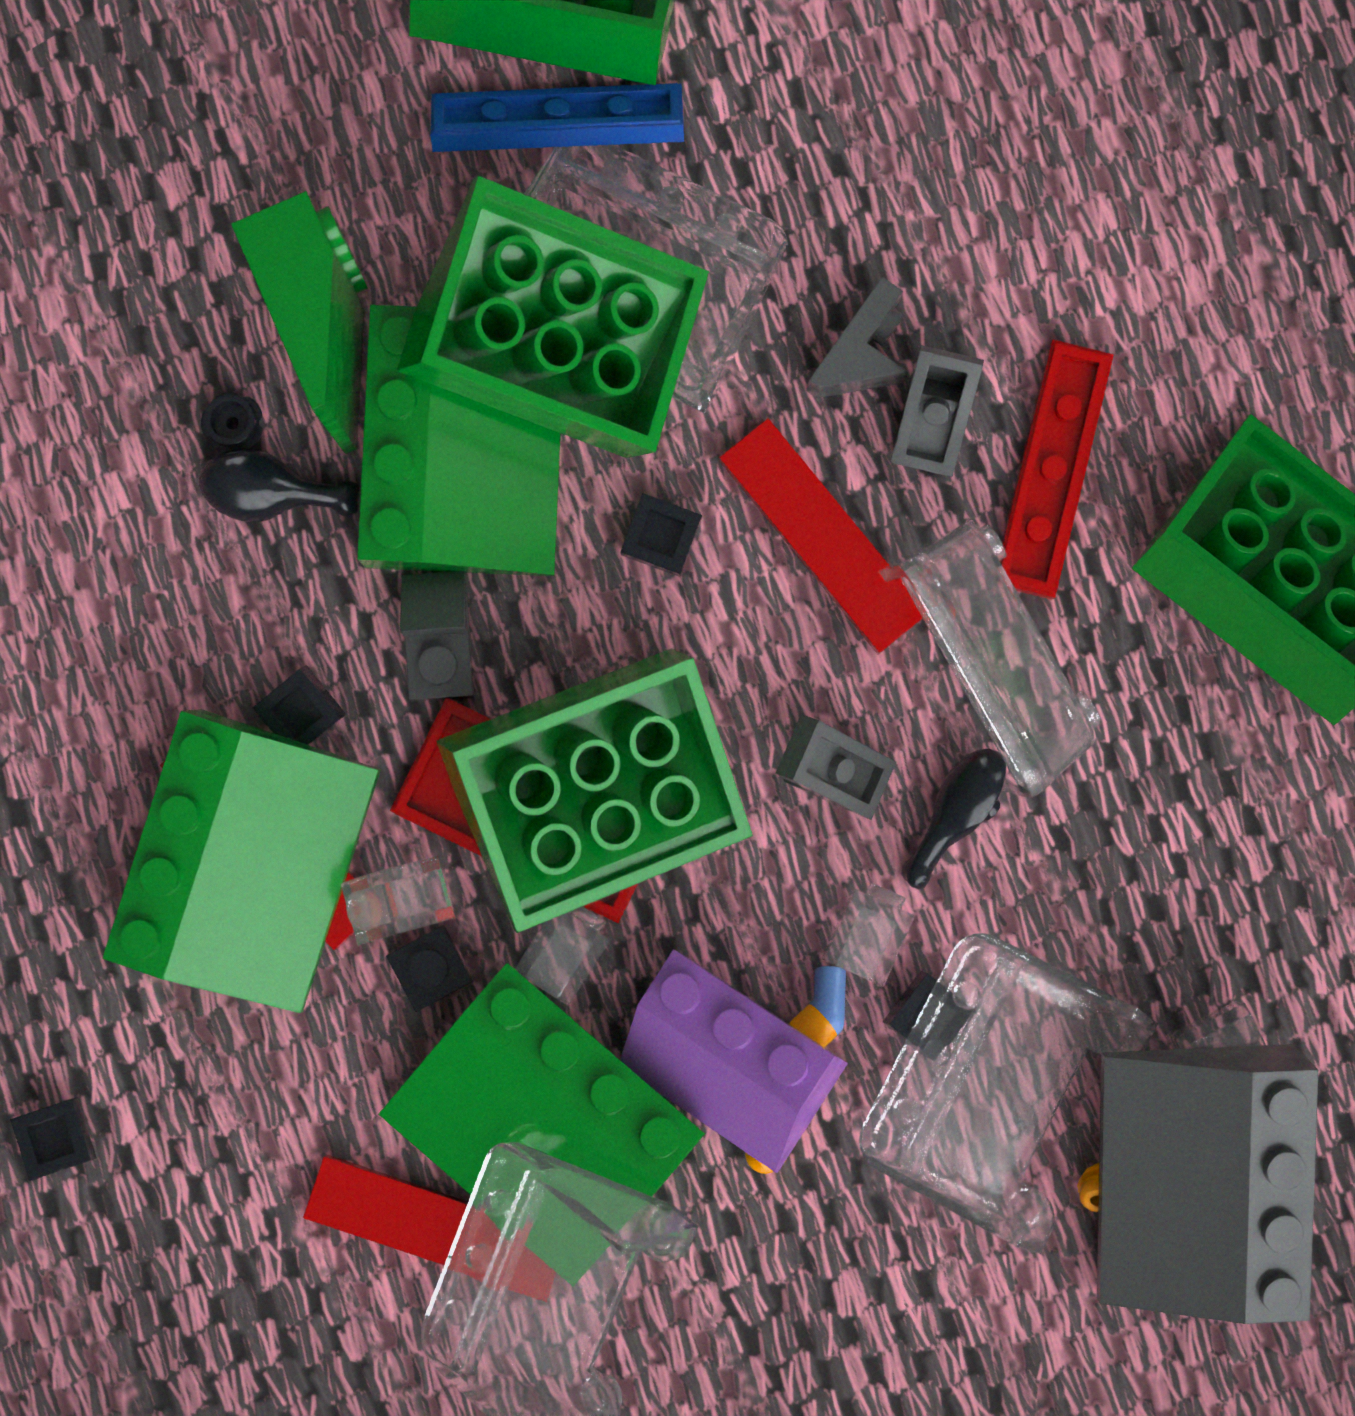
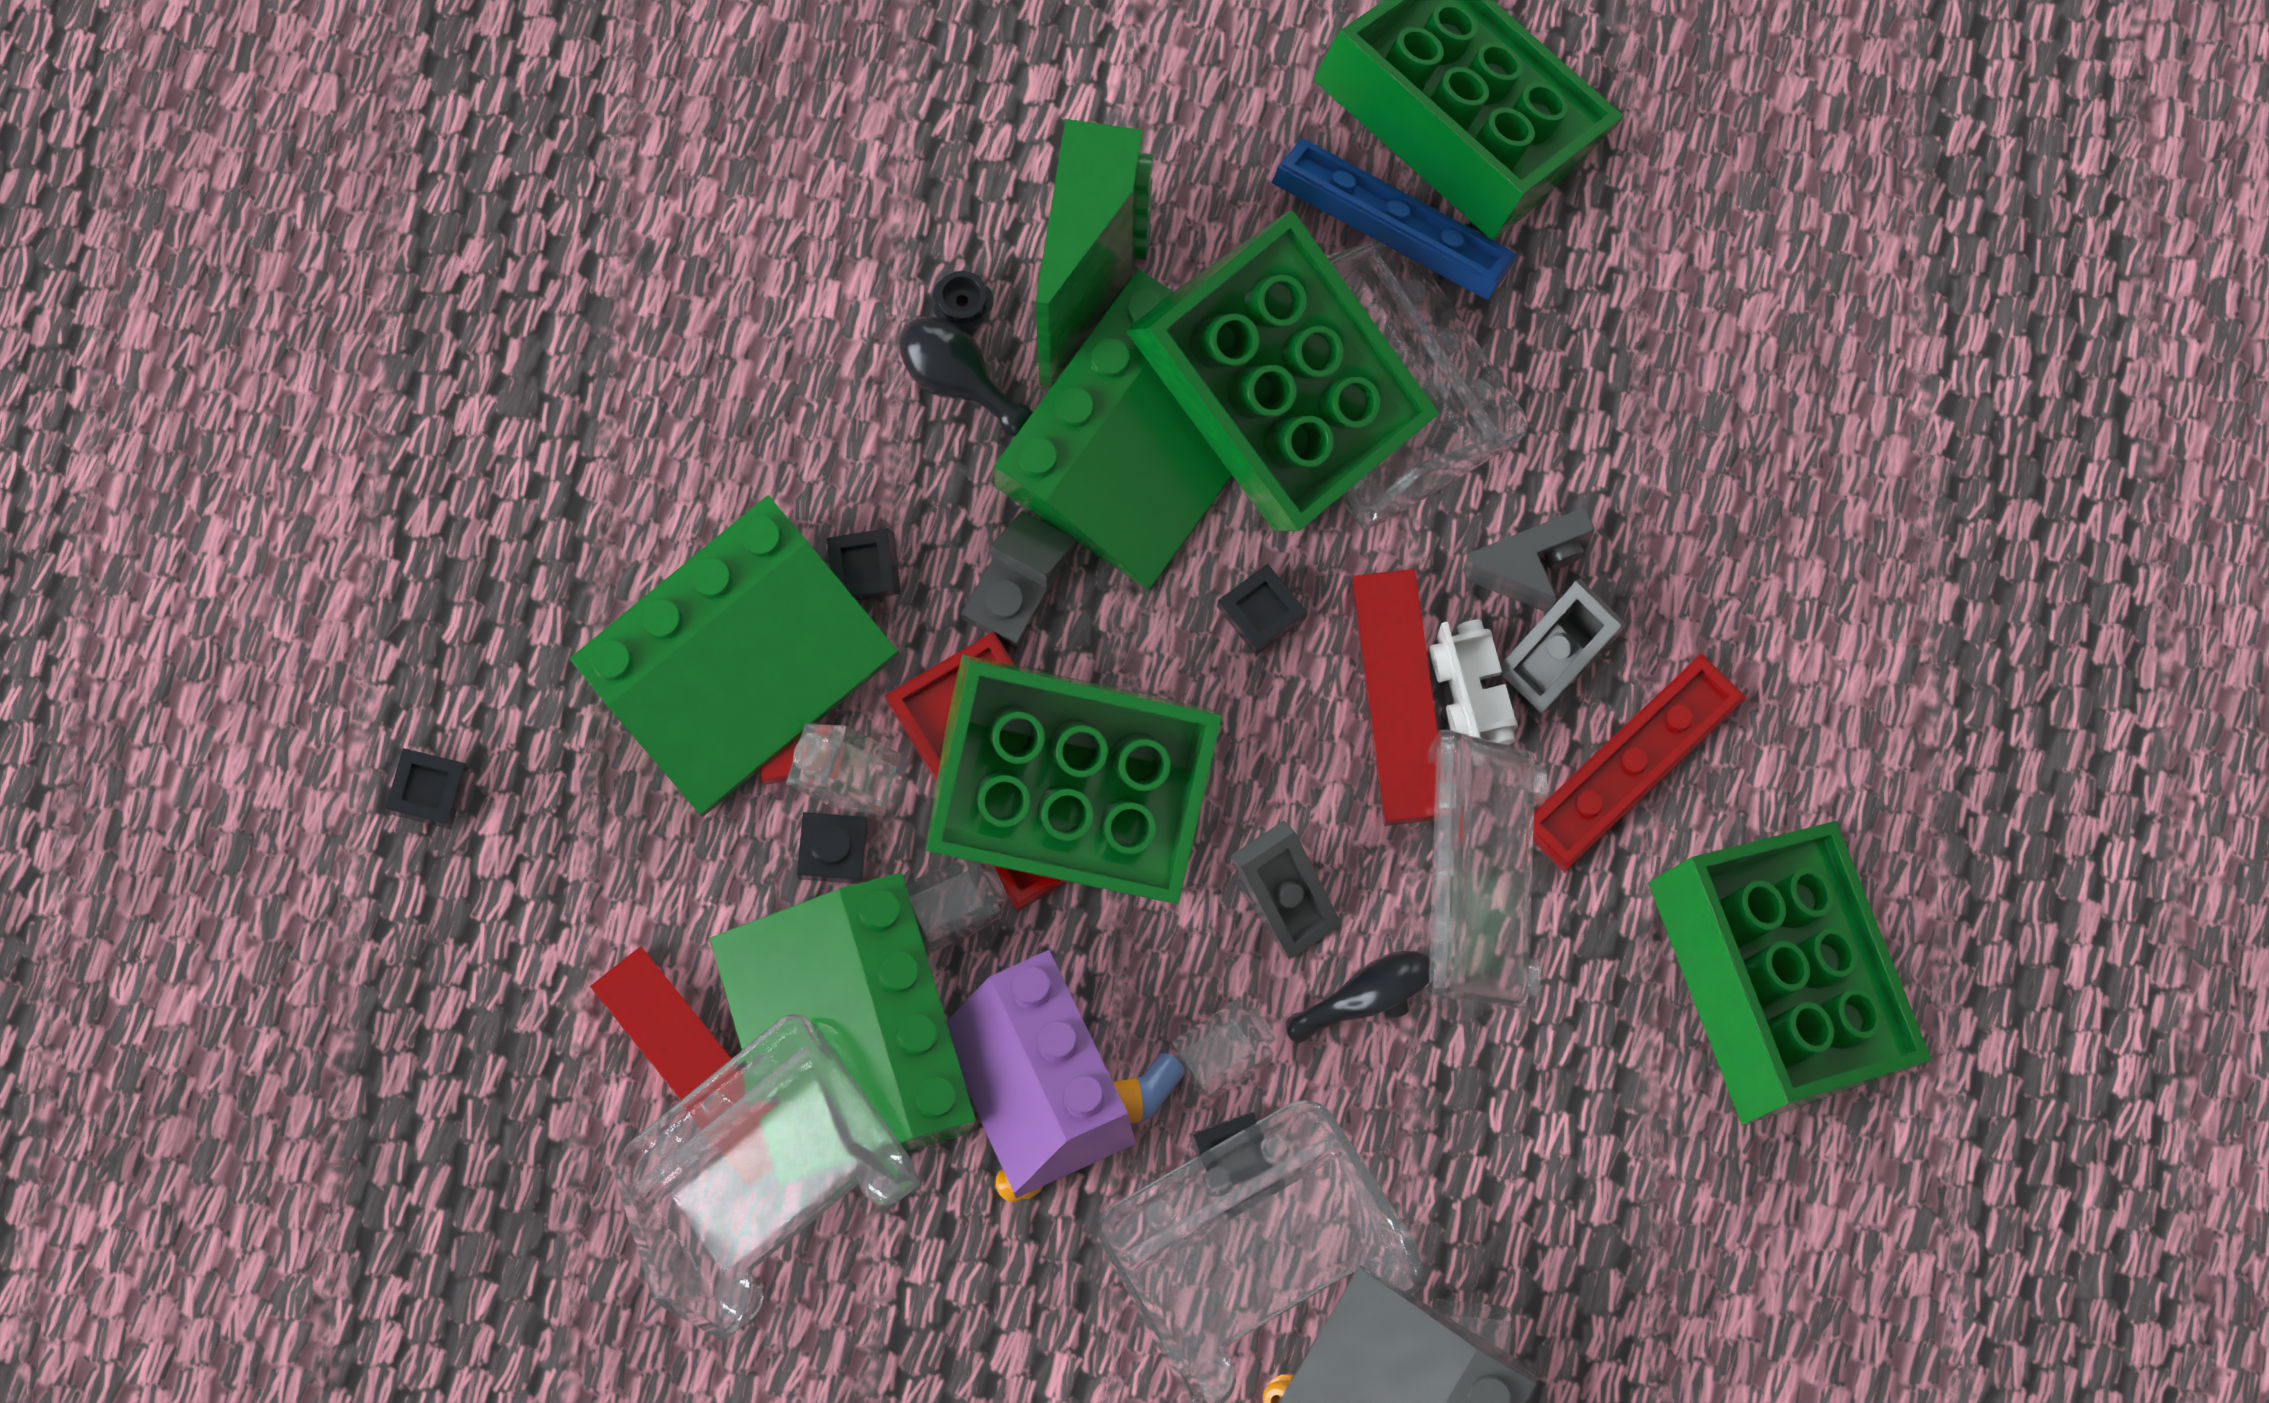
camera: 30 degrees right, 10 degrees down
none -> white hinge [1430,619,1518,758]

